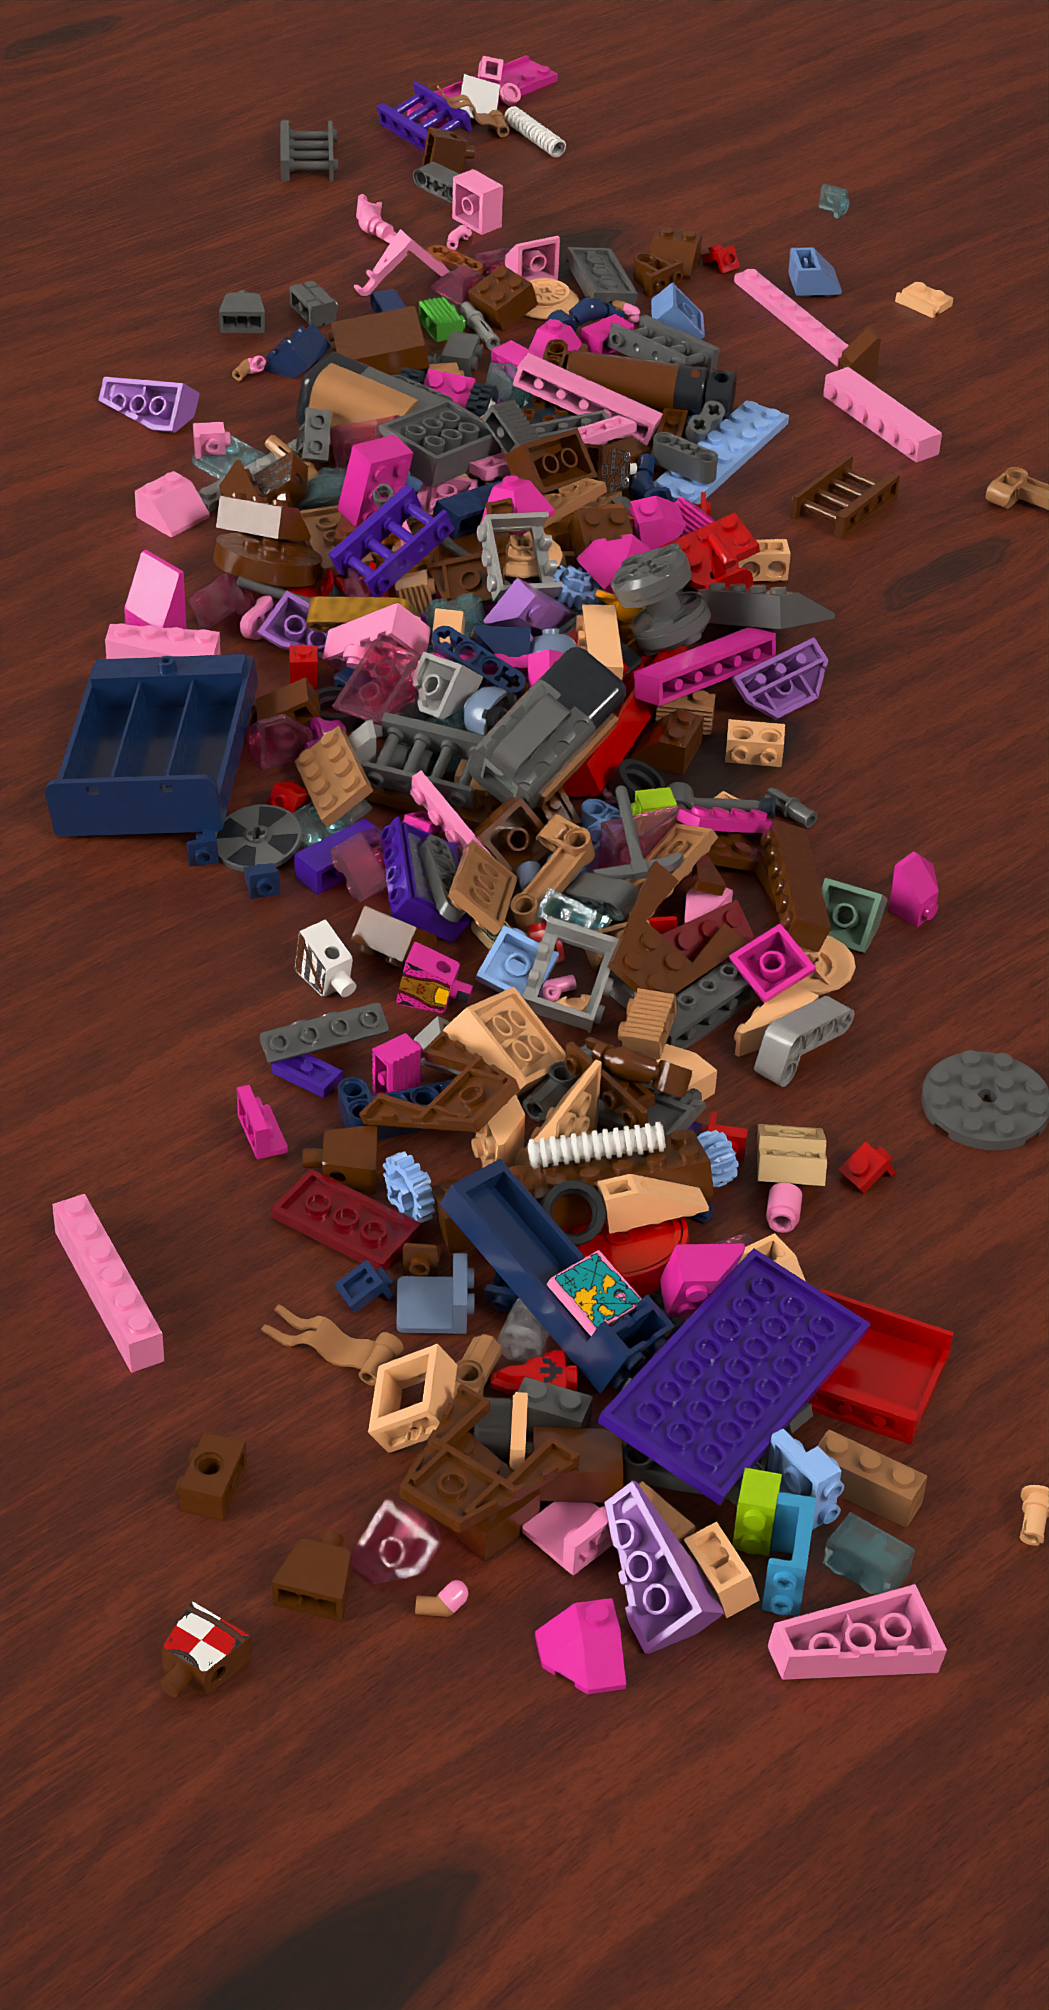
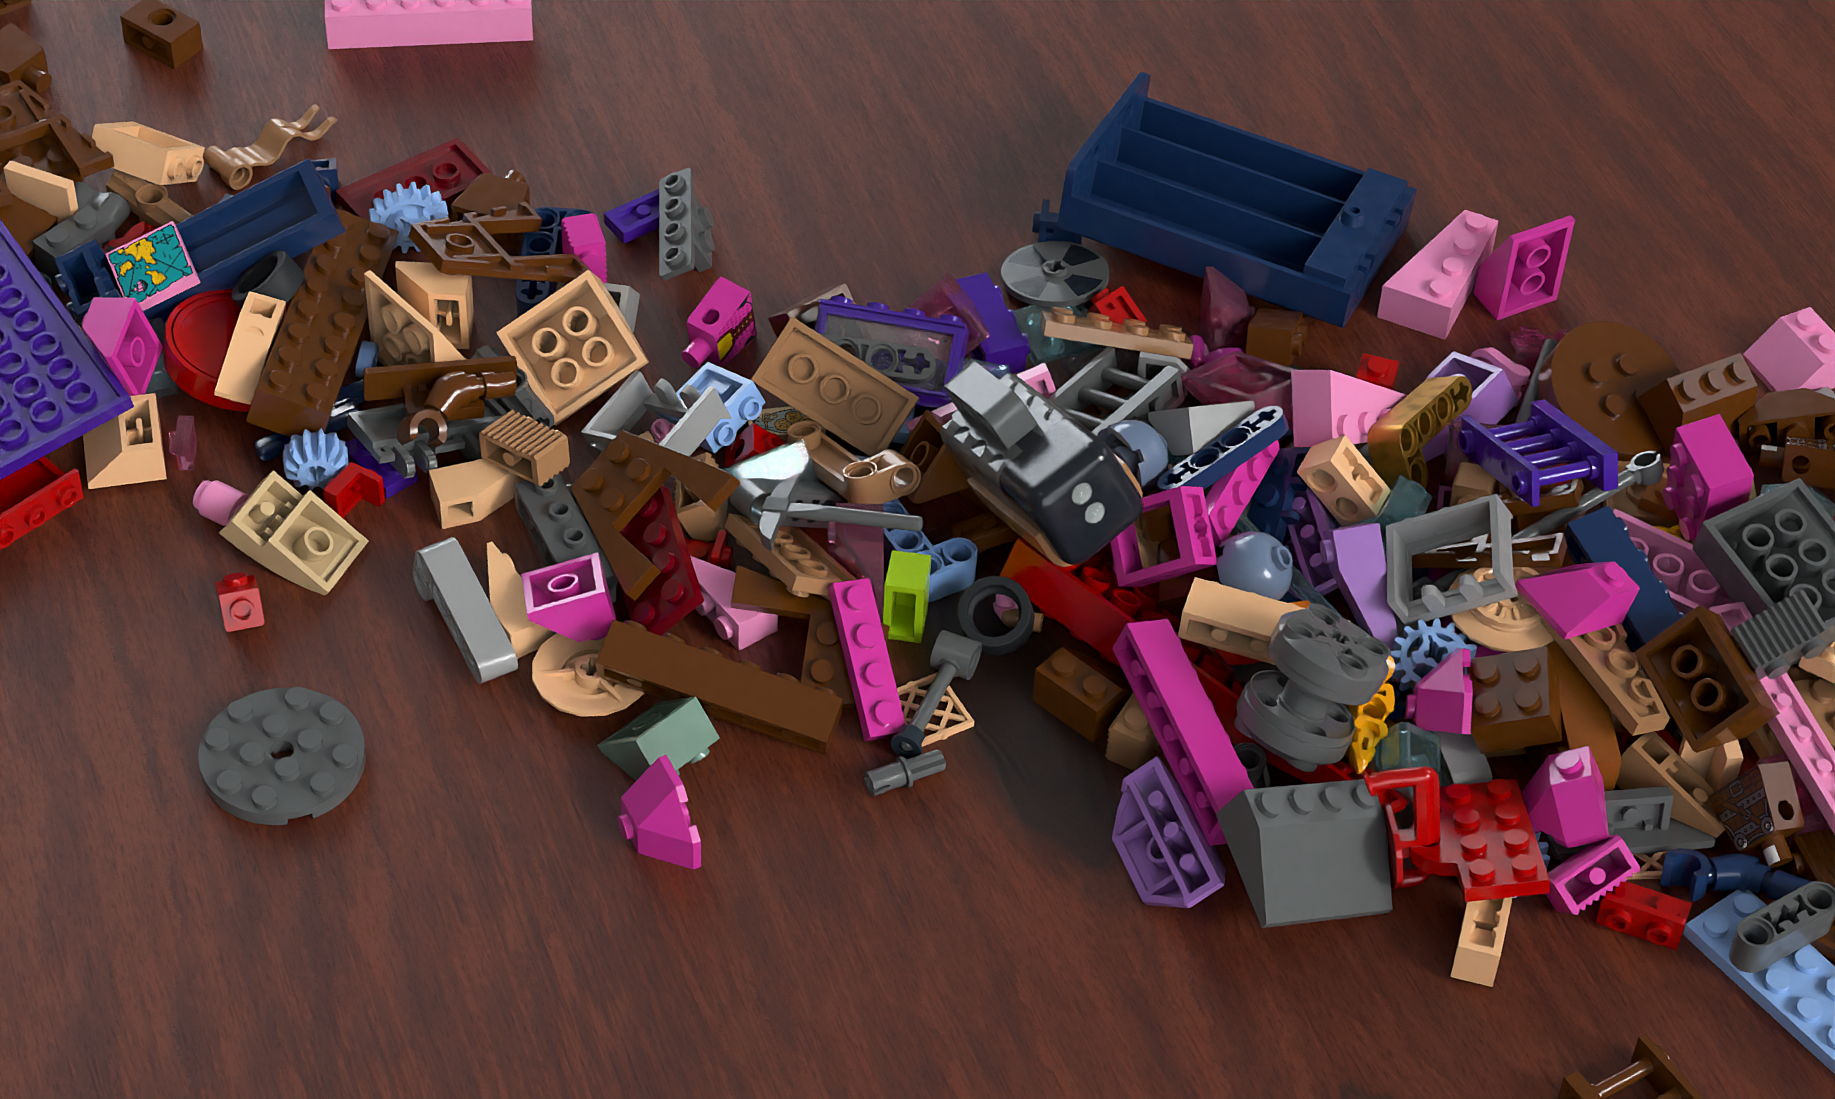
camera: 110 degrees right, 5 degrees up
dark pink bracket [237,1085,288,1160] -> none
dark blue bracket [243,863,280,899] -> none
white torso [295,920,356,997] -> none
dark blue slope [469,625,531,657] -> none
white piece [527,1122,666,1169] -> none
light nougat brick [725,719,785,767] -> none

